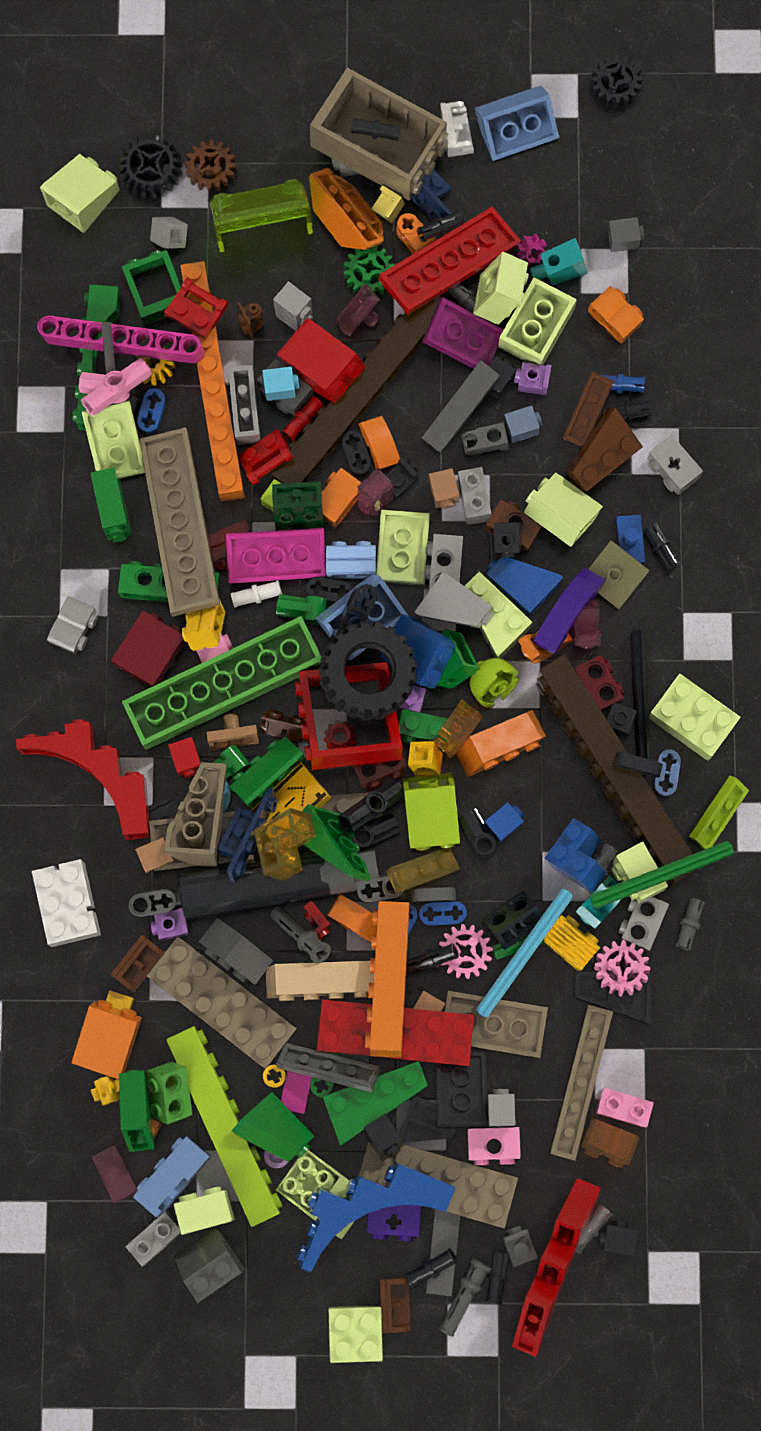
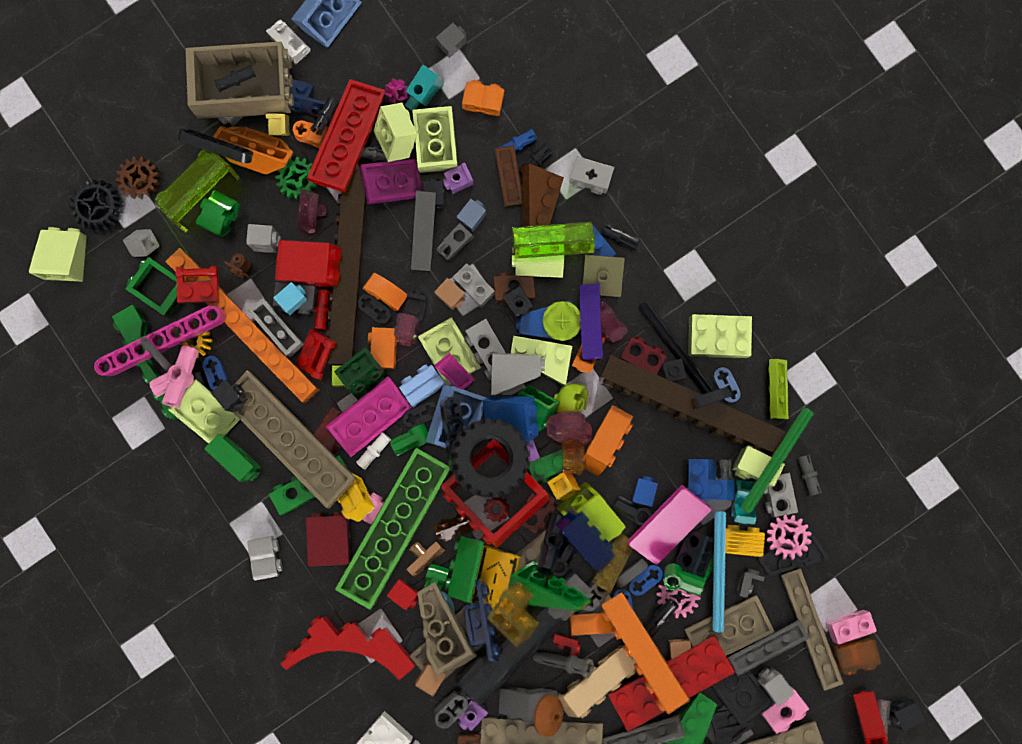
camera: 40 degrees left, 5 degrees up
none -> black beam [178,128,253,163]
none -> green brick [196,190,240,237]
none -> black brick [211,380,248,413]
none -> dark pink tile [434,352,475,390]
none -> clear neon green brick [512,222,595,259]
none -> dark orange dish [534,695,564,737]
none -> lime tile [542,301,581,341]
none -> clear pink brick [547,412,592,445]
none -> clear blue brick [555,508,615,572]
none -> tile [627,485,712,565]
none -> green piece [664,564,705,596]
none -> dark grey tile [728,620,809,676]
none -> dark grey bracket [736,569,764,598]

